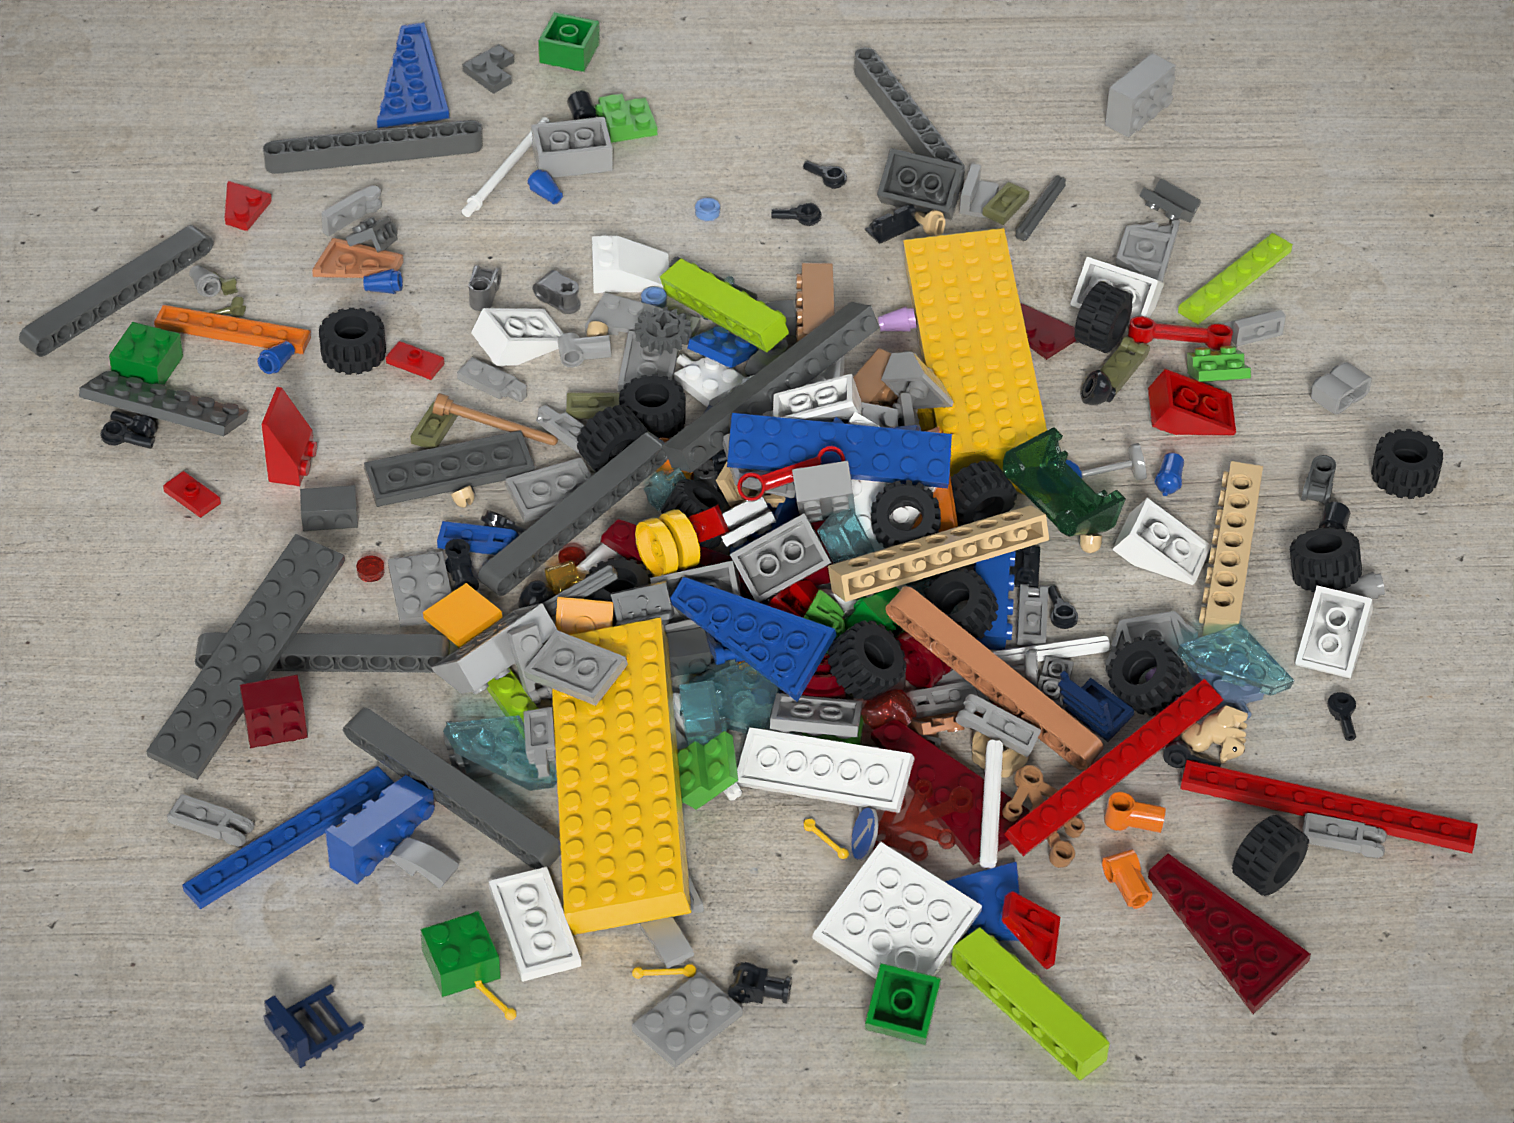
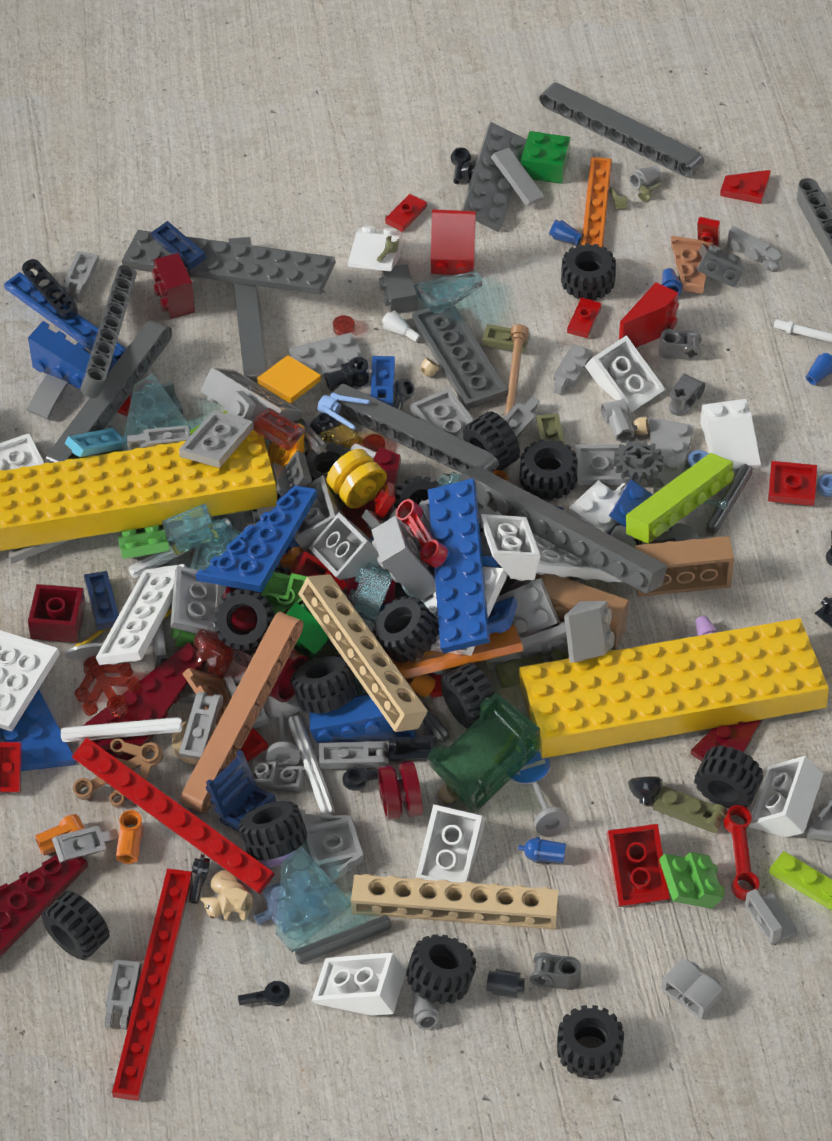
camera: 85 degrees right, 5 degrees up
none -> black beam [22,259,78,320]
none -> dark red brick [28,584,86,643]
none -> light grey hinge [52,826,119,863]
none -> medium azure plate [65,428,127,457]
none -> dark grey beam [80,265,137,398]
none -> dark blue plate [84,571,119,631]
none -> dark blue plate [151,221,207,270]
none -> clear red slope [253,408,305,451]
none -> dark grey axle [295,915,391,964]
none -> light blue plant [318,392,370,431]
none -> white slope [348,226,402,271]
none -> olive hand [377,236,399,262]
none -> dark red wheel [378,761,423,821]
none -> white cone [382,310,421,342]
none -> clear light blue plate [414,271,483,313]
none -> light grey tile [491,148,545,206]
none -> red slope [619,282,679,348]
none -> red plate [697,217,720,247]
none -> red plate [768,461,817,506]

